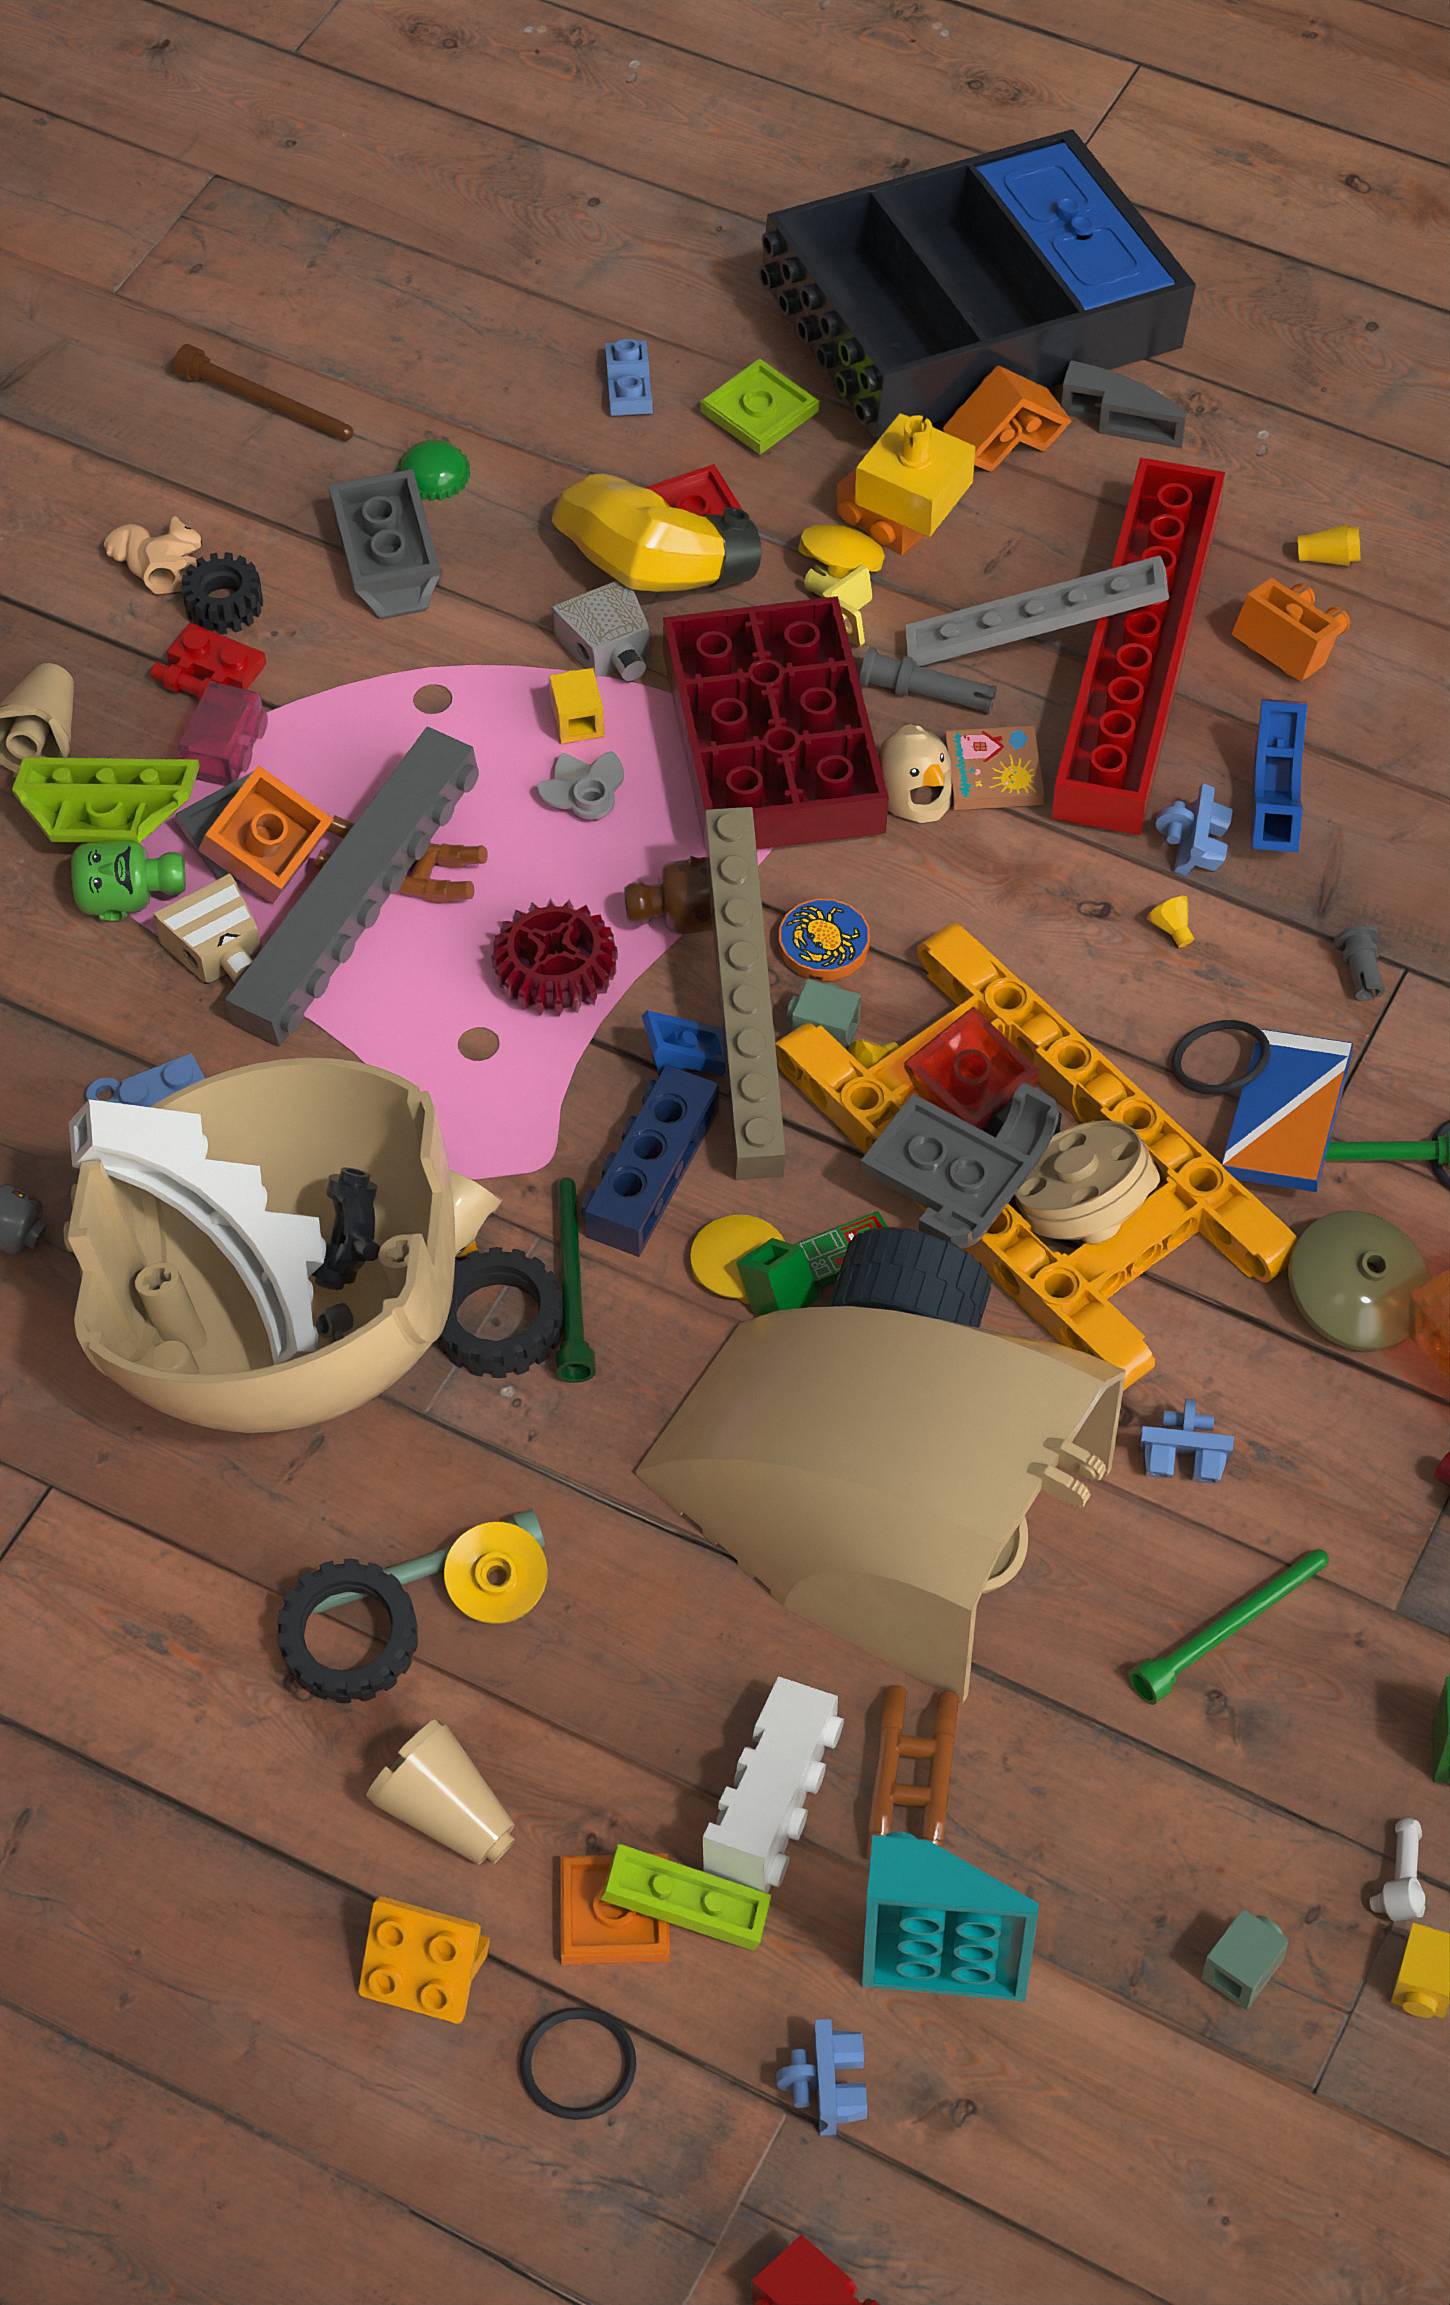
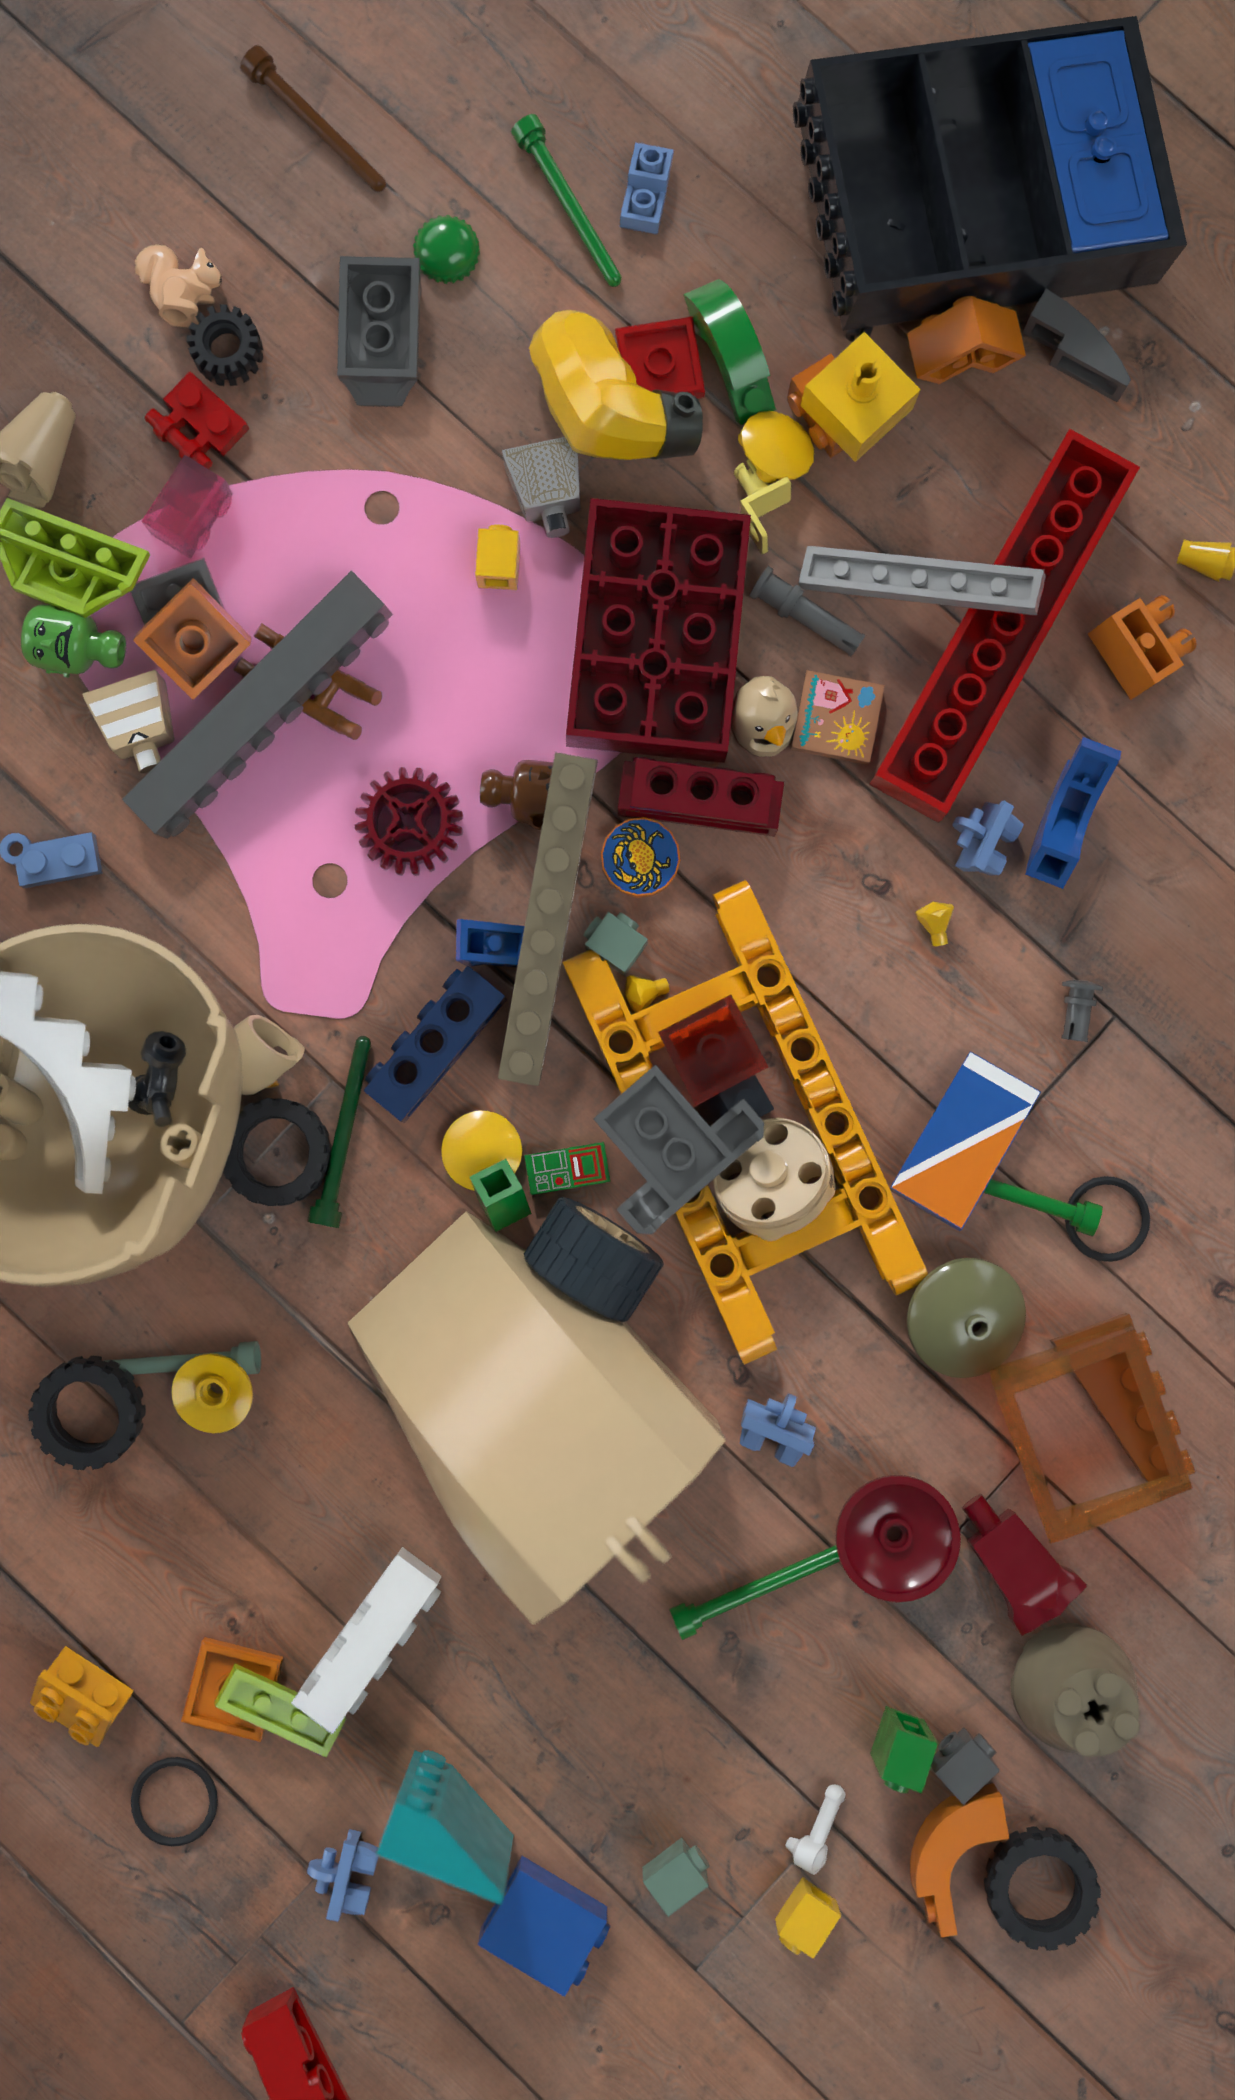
camera: 15 degrees right, 30 degrees up
dark grey hand [315,1303,354,1344] -> none
tan cone [366,1719,515,1865] -> none
light grey plate [537,751,624,820] -> none
lime plate [700,358,820,455] -> none
dark orange piece [866,1685,959,1859] -> none
black tyre [1171,1020,1271,1095] -> none
none -> blue brick [477,1856,610,1997]
none -> green piece [511,114,622,287]
none -> dark red brick [618,757,784,837]
none -> green arch [683,279,776,425]
none -> dark red dish [835,1475,961,1602]

